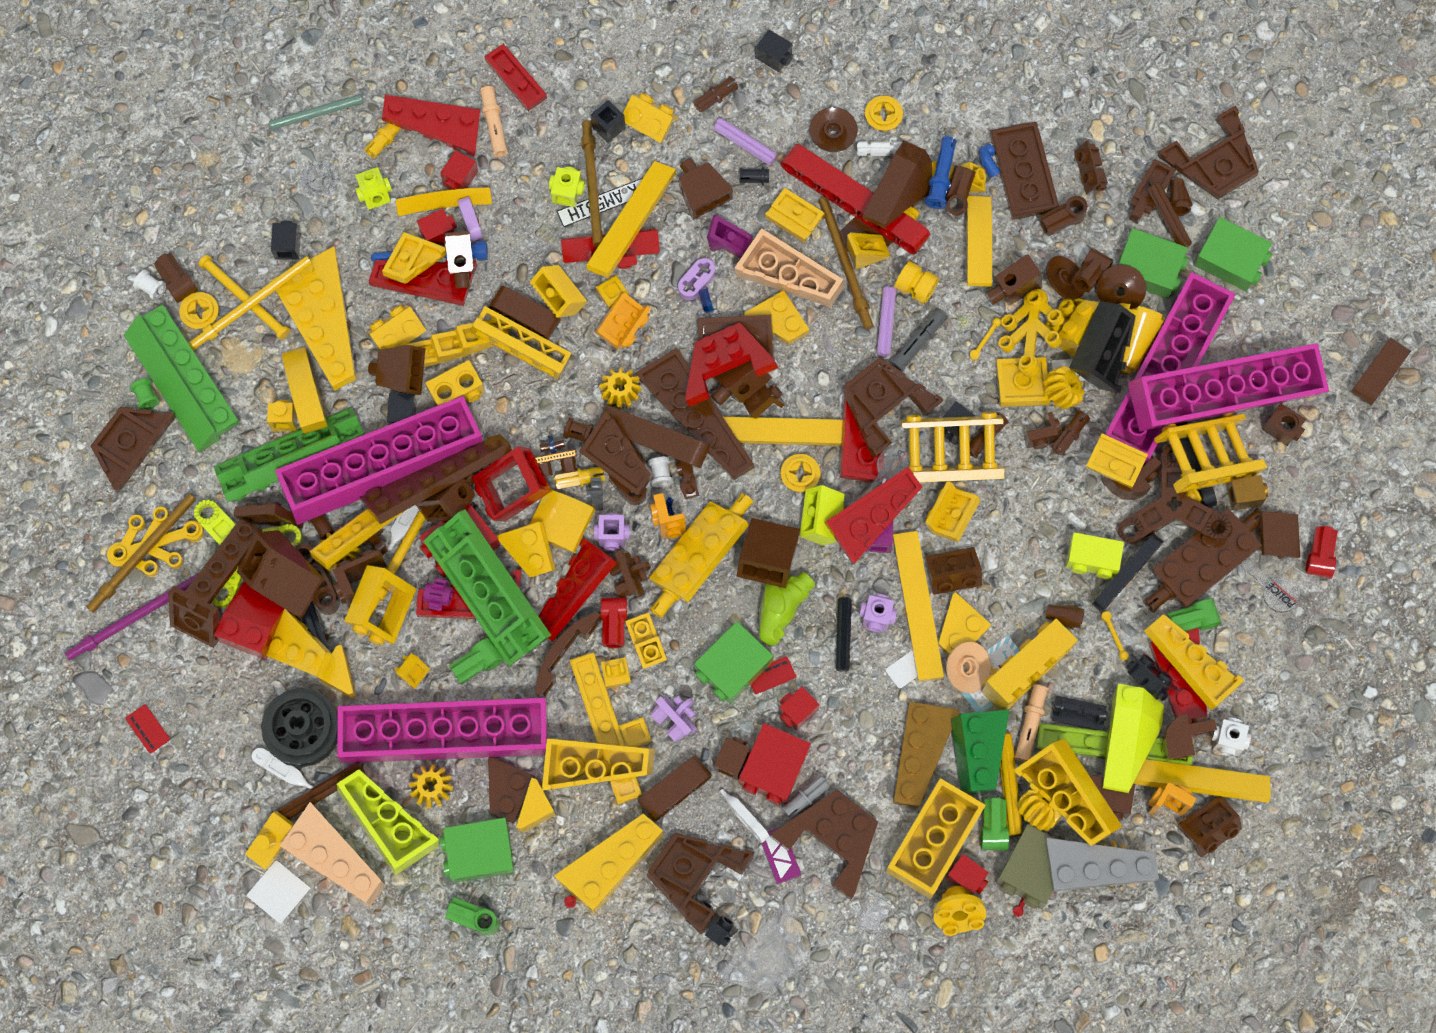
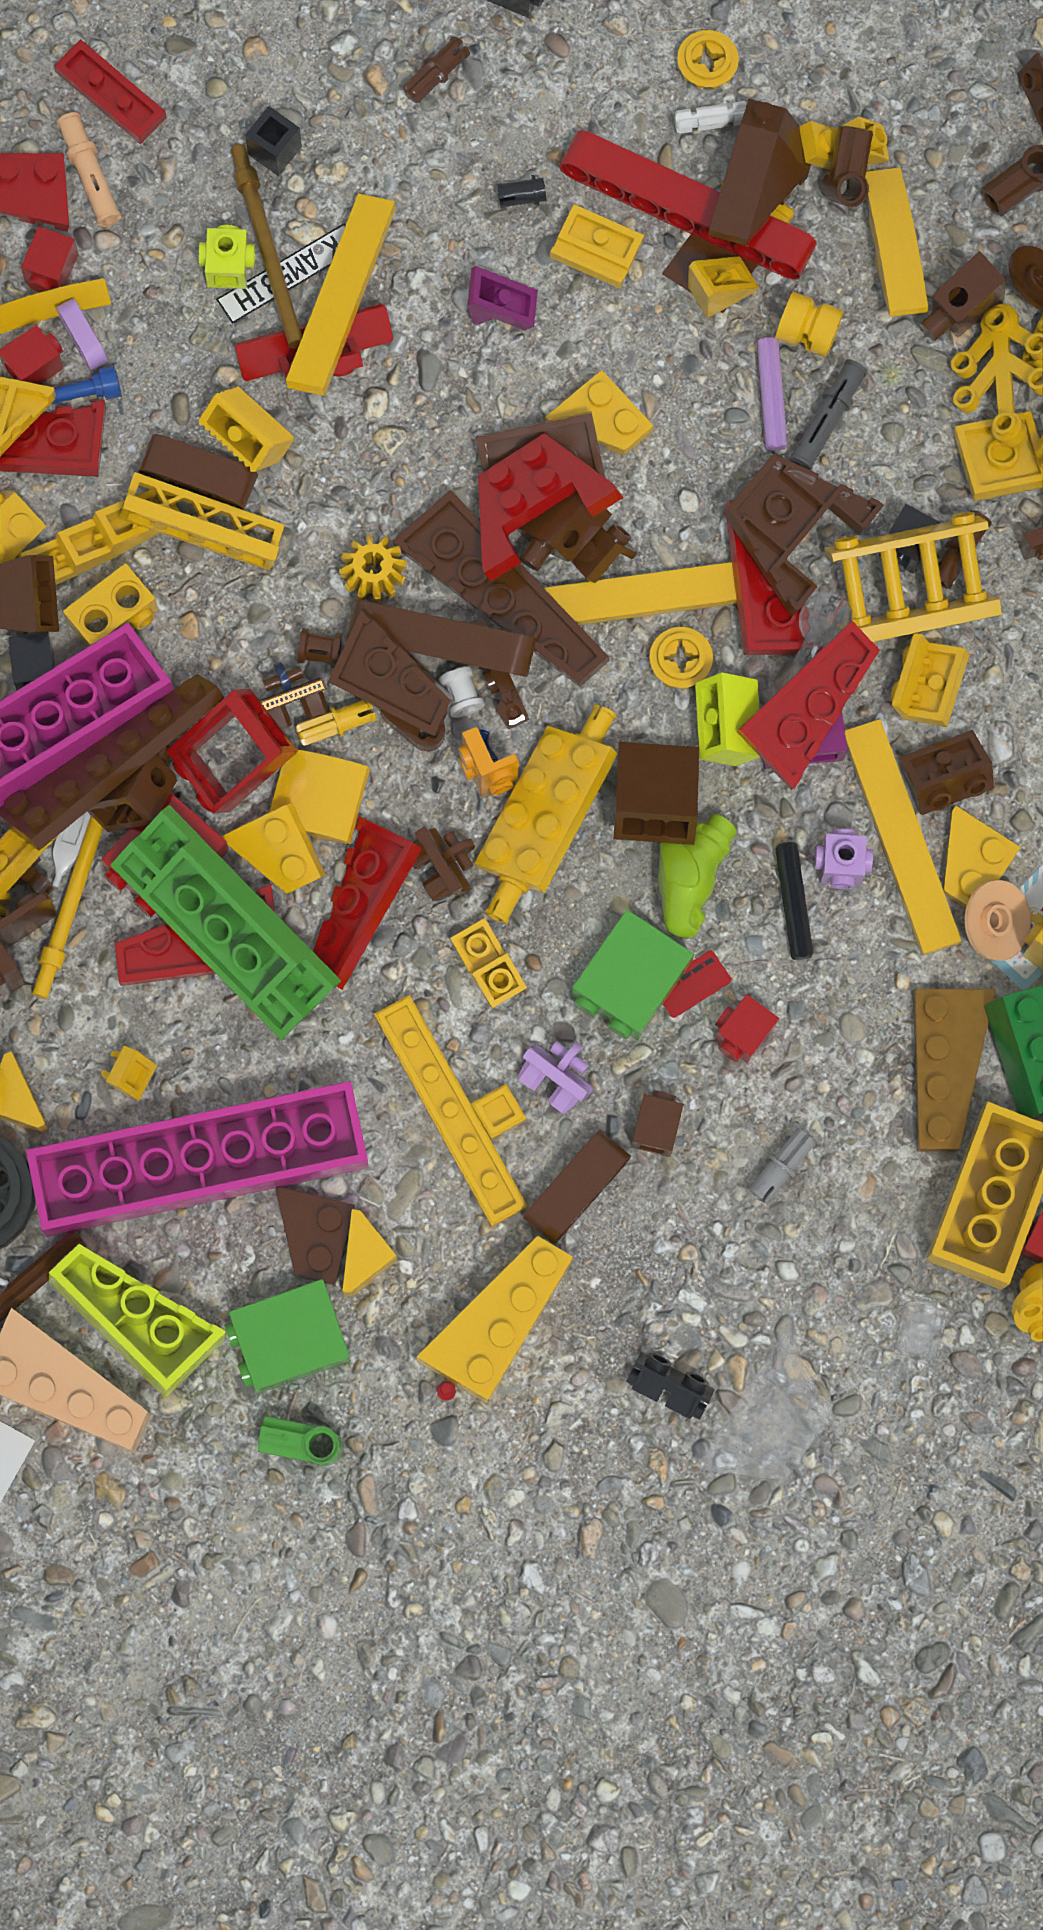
camera: 15 degrees left, 5 degrees up
yellow window [344,565,416,646] -> none
yellow gear [409,764,454,809] -> none
magenta gear [423,578,453,611] -> none
torso [445,231,474,289] -> none
bright green piece [449,637,504,685] -> none
reddish brown slope [536,612,602,698] -> none
yellow wedge [542,738,655,791] -> none
dark grey plate [587,477,603,510] -> none
lavender brick [594,513,630,551] -> none
light orange bracket [595,292,651,350] -> none
yellow tile [596,275,629,309] -> none
red piece [601,597,627,648] -> none
yellow tile [601,657,631,689] -> none
yellow bracket [623,92,679,143] -> none
reddish brown wing [647,833,754,934] -> none
lavender beam [678,258,715,301] -> none
reddish brown torso [679,158,733,220] -> none
clear blue tile [699,287,714,313] -> none
lavender axle [714,118,777,165] -> none
white piece [720,789,769,843] -> none
light nougat wedge [734,228,844,307] -> none
red brick [739,723,811,805] -> none
magenta tile [761,826,802,885] -> none
reddish brown wing [769,789,878,900] -> none
reddish brown dish [810,107,858,152] -> none
pearl gold bar [819,197,874,330] -> none
white sticker [886,650,917,688] -> none
blue pin [925,136,957,209] -> none
yellow hinge [970,318,1001,361] -> none
blue arm [978,144,1000,179] -> none
reddish brown tile [989,121,1059,220] -> none

